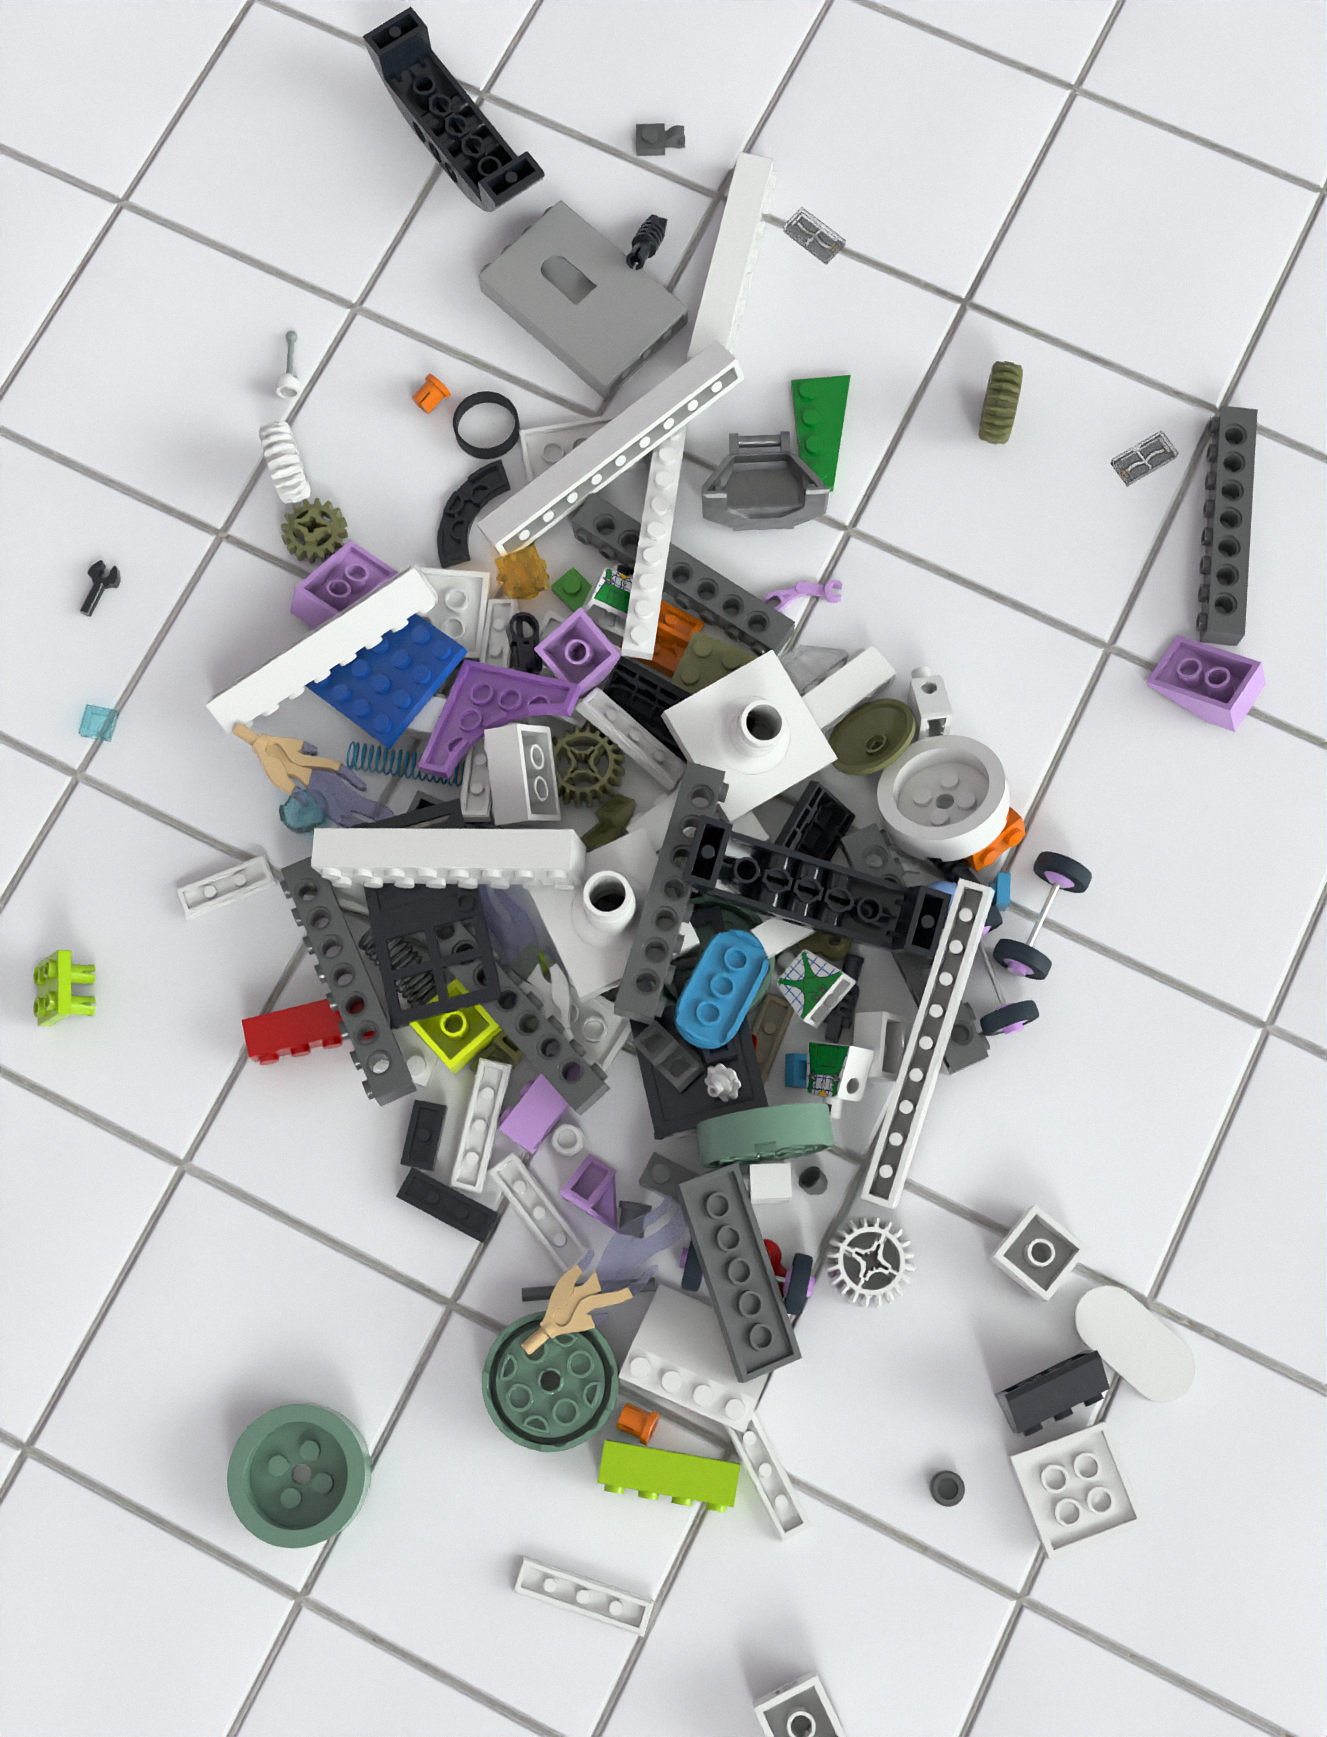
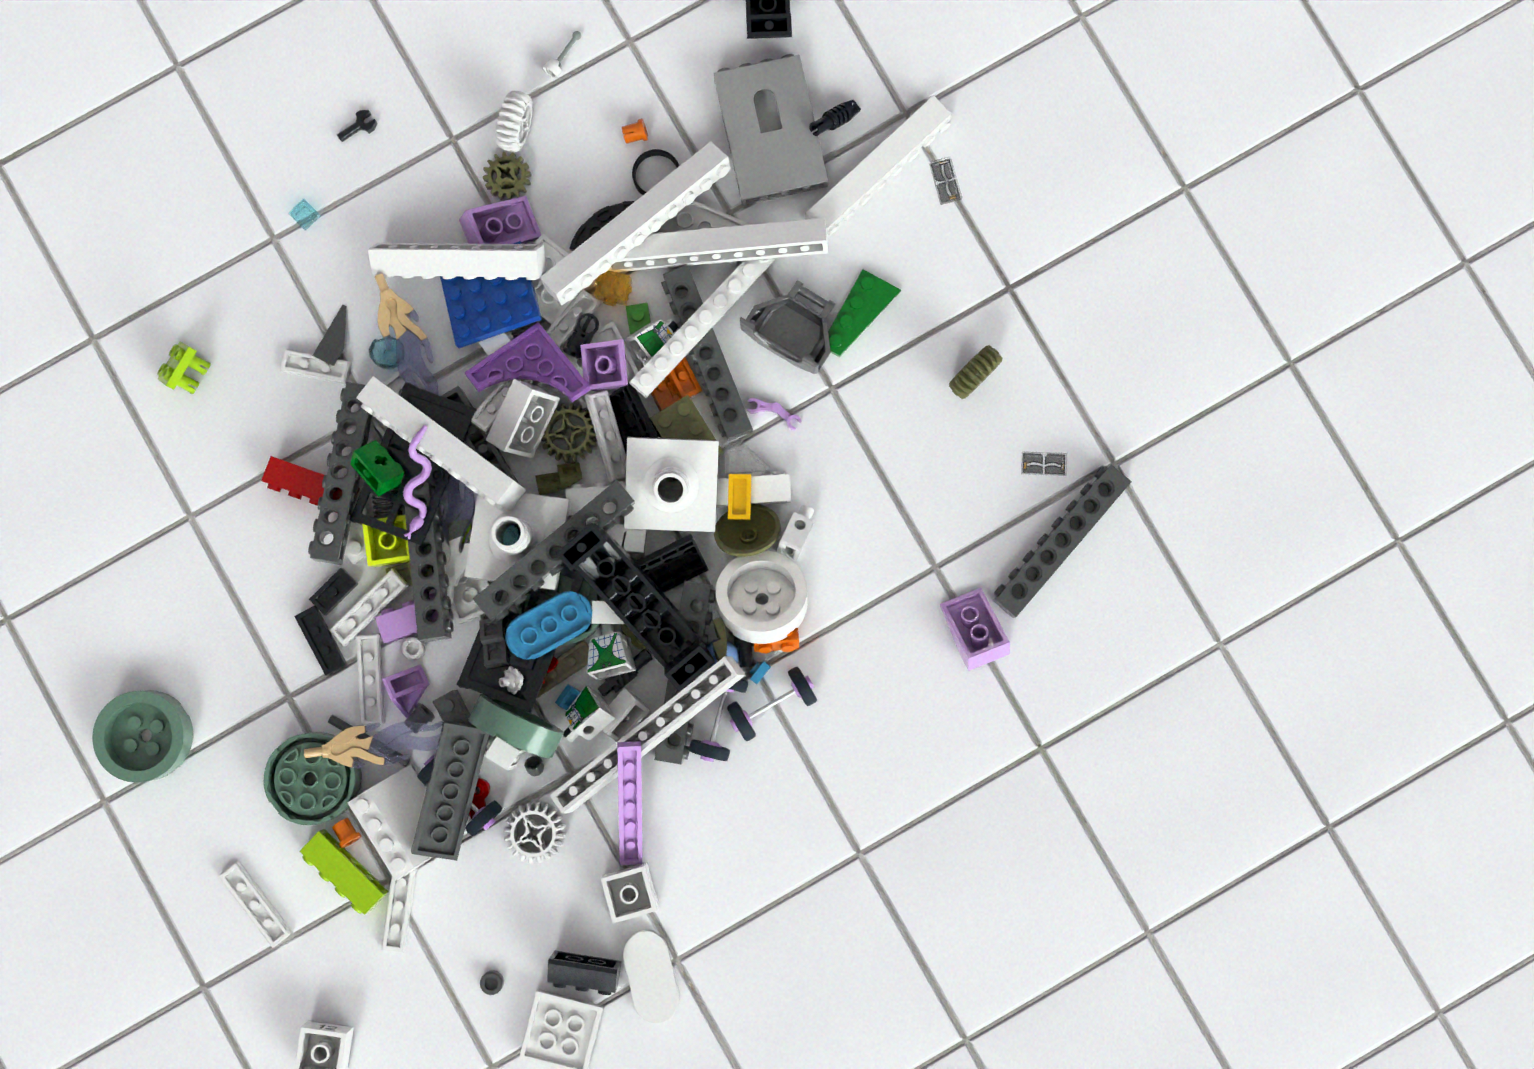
camera: 30 degrees right, 10 degrees up
dark azure piece [346,741,465,787] -> none
dark grey plate [636,123,685,156] -> none
none -> dark grey sticker [312,305,347,366]
none -> green brick [350,440,404,497]
none -> lavender animal [403,425,432,539]
none -> white brick [540,141,731,306]
none -> lavender plate [617,741,642,865]
none -> olive slope [712,617,727,662]
none -> yellow tile [728,474,751,520]

